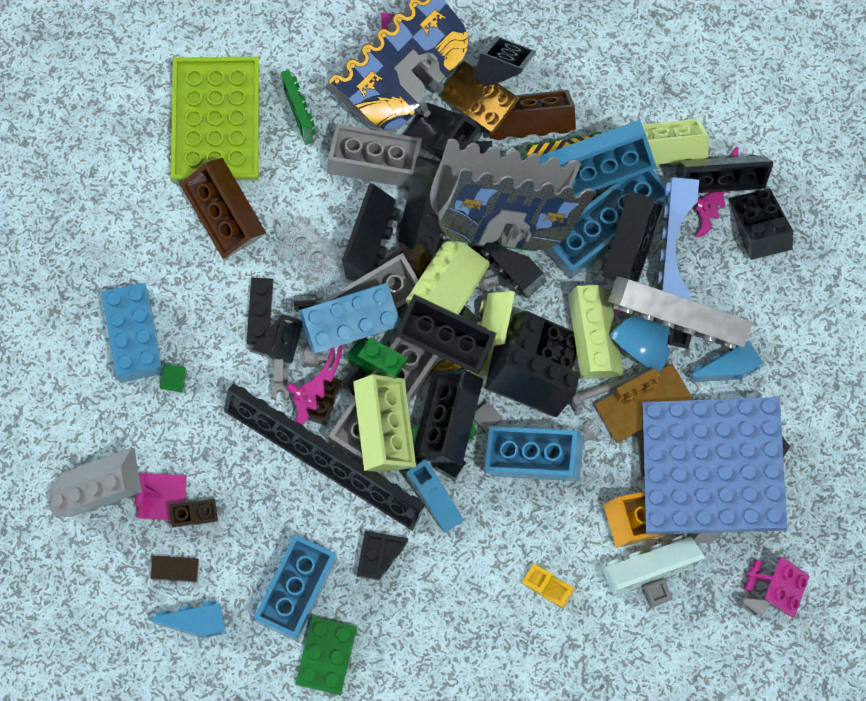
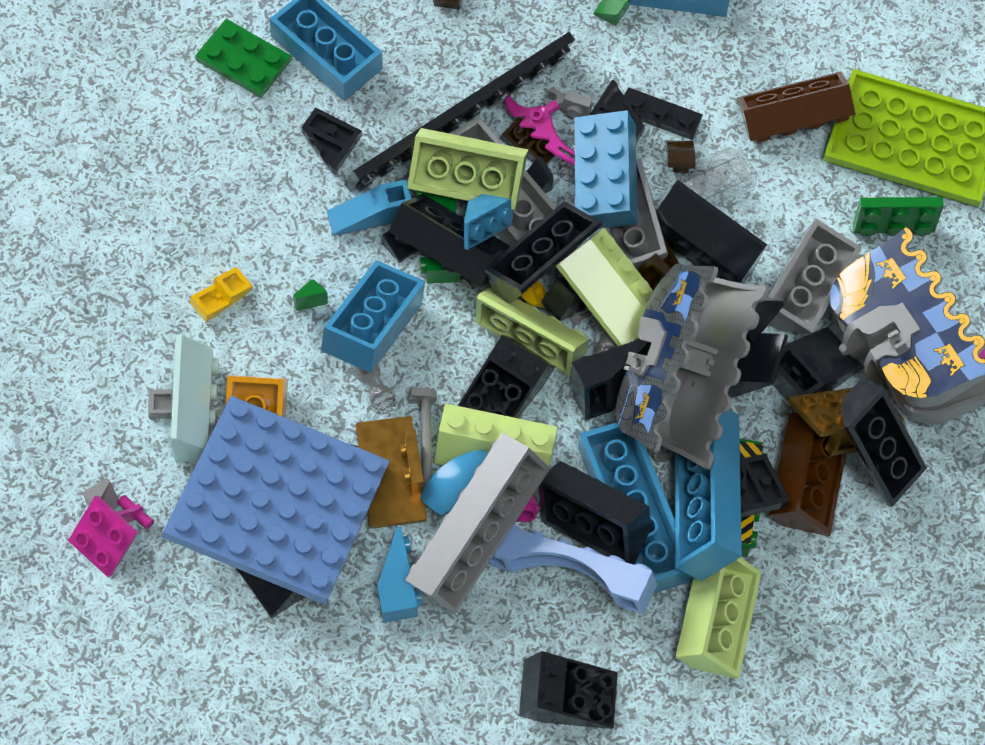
camera: 110 degrees right, 10 degrees down
black slope [294,294,317,312] -> none
green arch [346,338,408,379] -> none
light grey tile [474,401,503,433] -> none
black slope [485,343,580,417] -> none
black slope [676,155,774,193] -> none
dark pink piece [695,147,739,237] -> none
none -> green slope [293,279,328,311]
none -> dark azure slope [464,194,513,250]
none -> dark brown slope [666,140,696,173]
none -> black wing [740,453,791,518]

